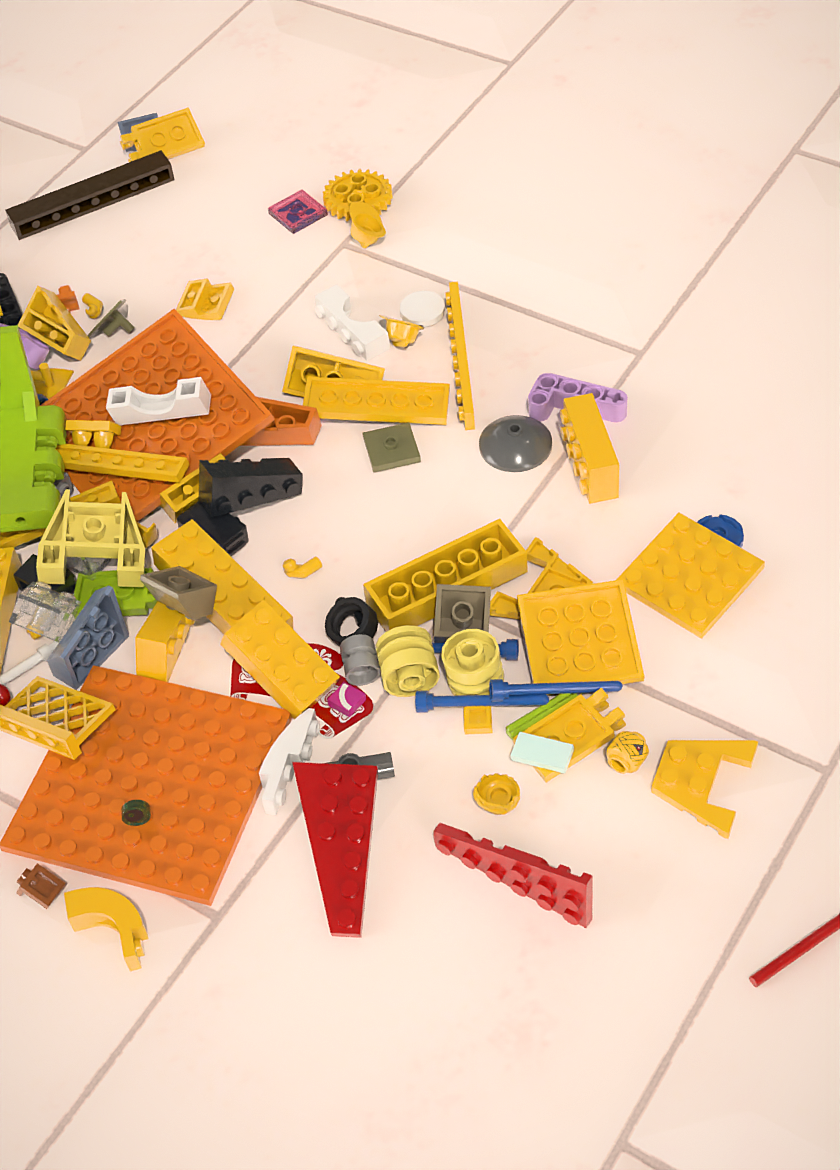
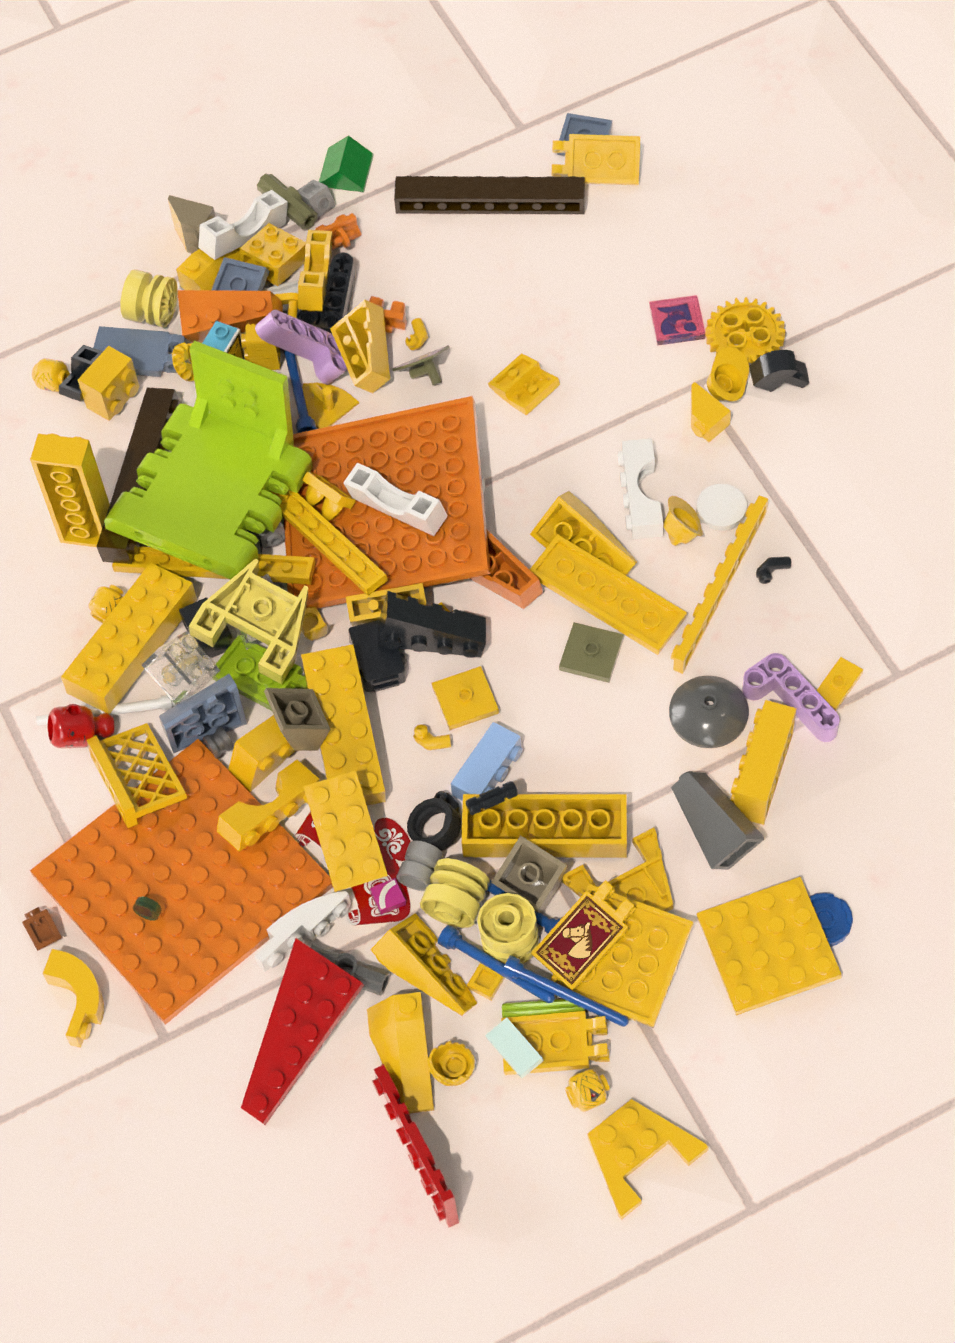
camera: 30 degrees right, 10 degrees up
none -> flat silver wheel [202,727,234,759]
none -> yellow arch [217,760,319,852]
none -> yellow wedge [367,992,434,1114]
none -> yellow wedge [371,913,477,1016]
none -> yellow plate [431,666,499,731]
none -> light blue brick [450,722,523,801]
none -> black axle [466,781,518,815]
none -> tile [531,880,636,991]
none -> dark grey slope [671,771,765,870]
none -> yellow slope [691,382,731,442]
none -> black brick [749,350,809,392]
none -> black arm [756,556,792,584]
none -> yellow plate [816,657,863,711]

